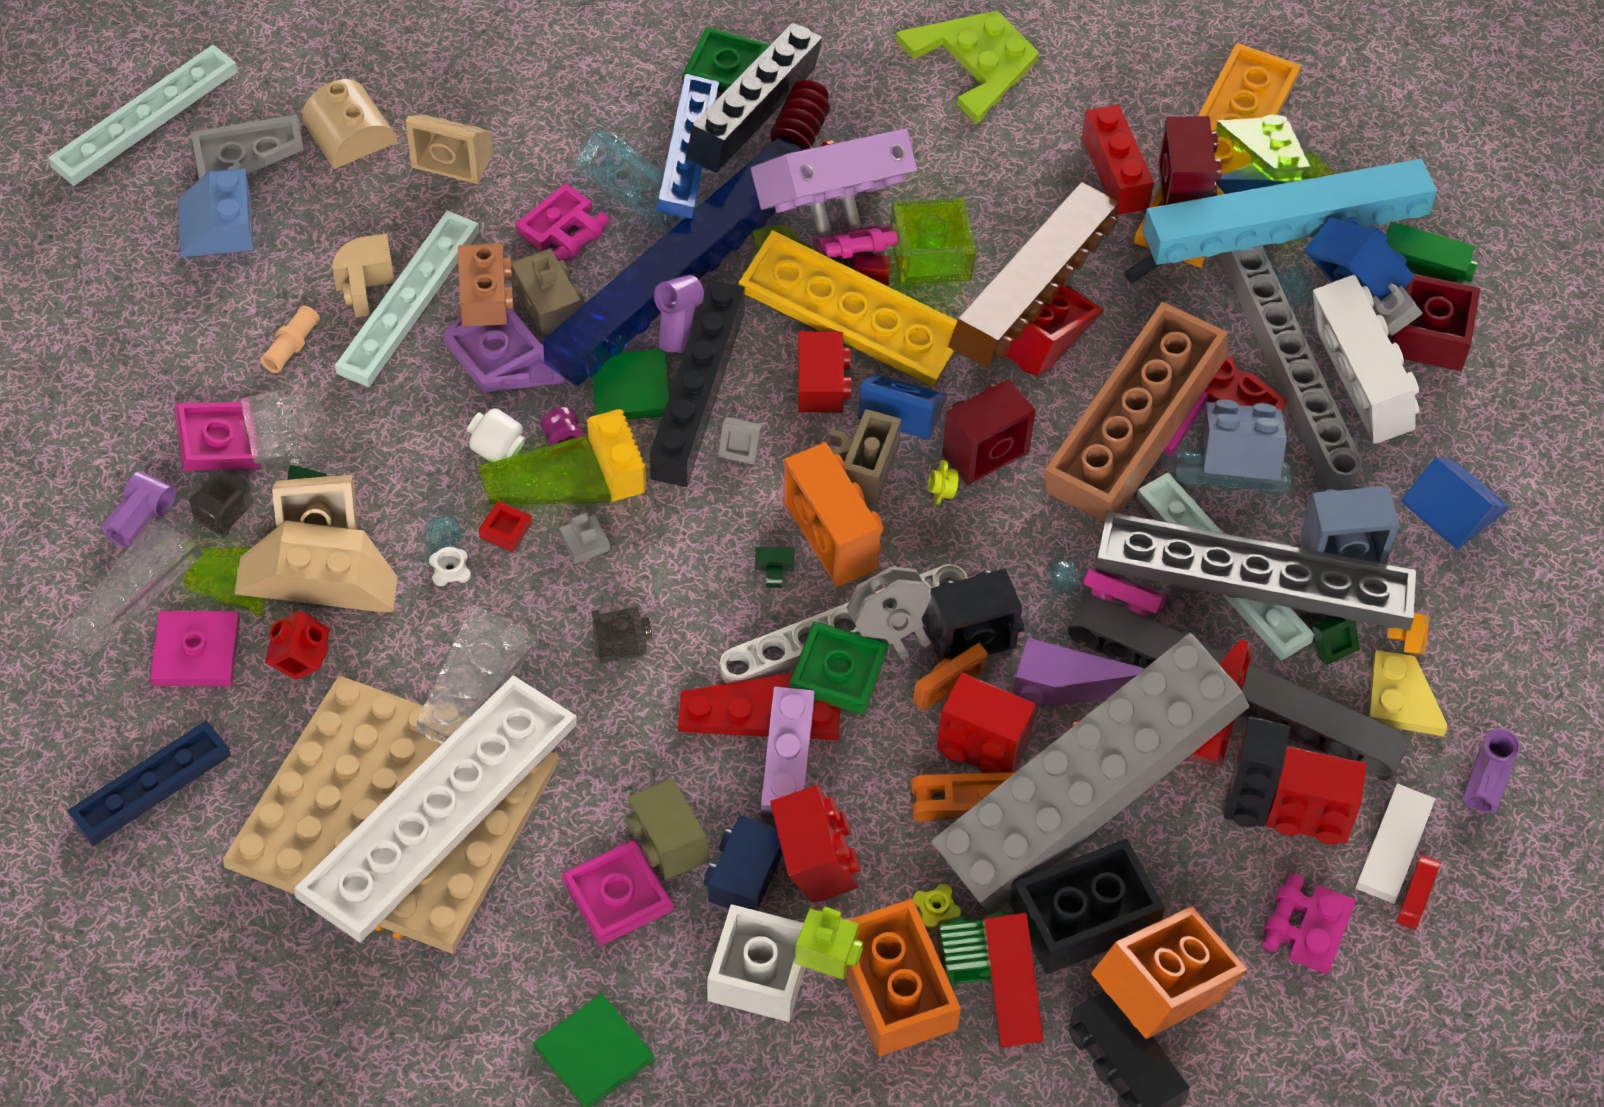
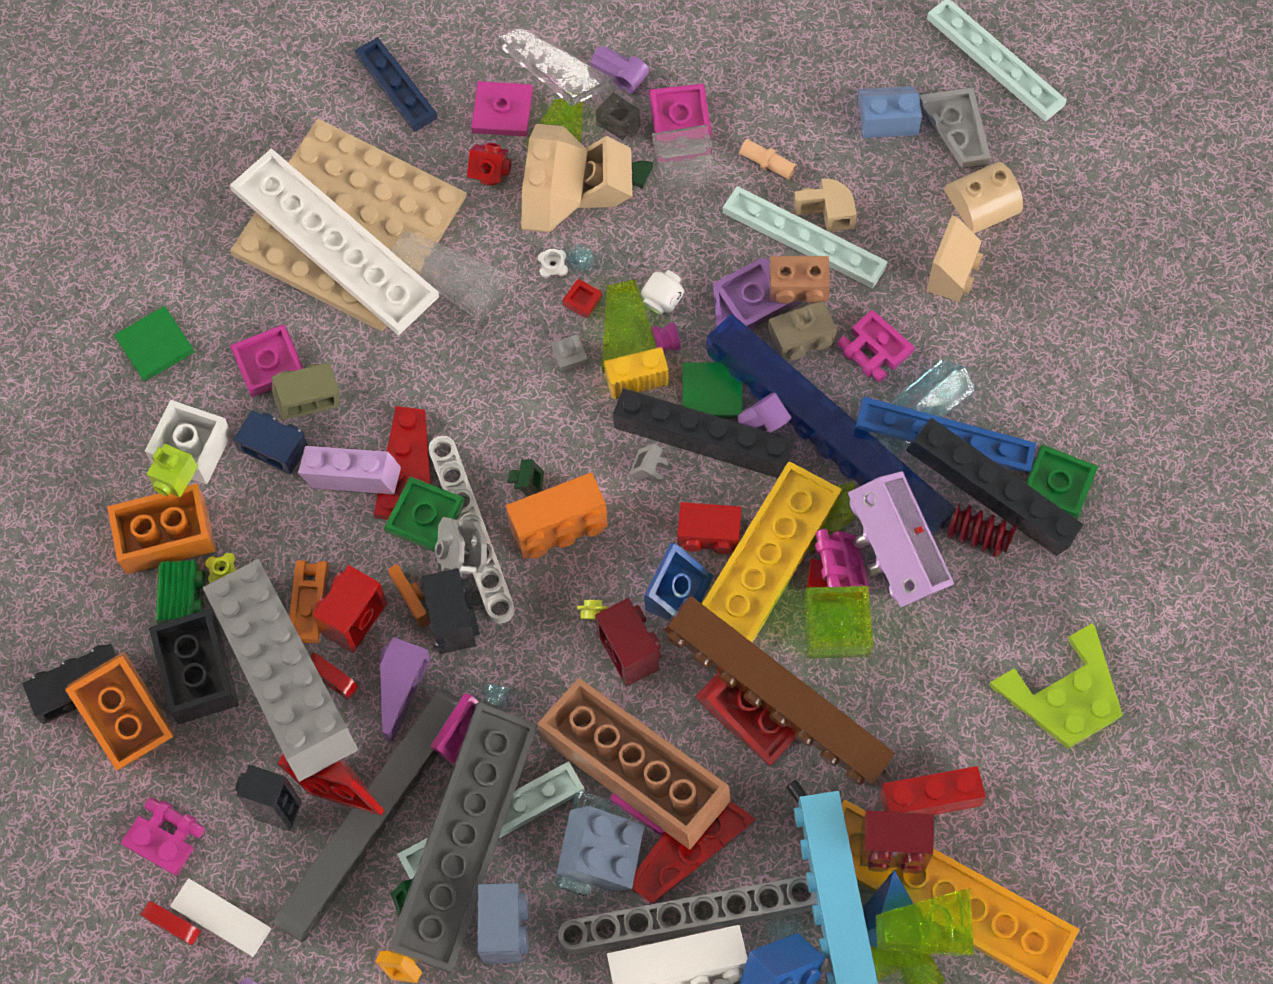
camera: 100 degrees right, 10 degrees up
clear smoke brick [591,607,652,664] -> none
red brick [770,785,861,903] -> none
dark tan brick [829,409,902,505] -> none
red tile [982,913,1044,1048] -> none
red brick [1266,747,1367,844] -> none
light yellow wing [1368,650,1447,736] -> none

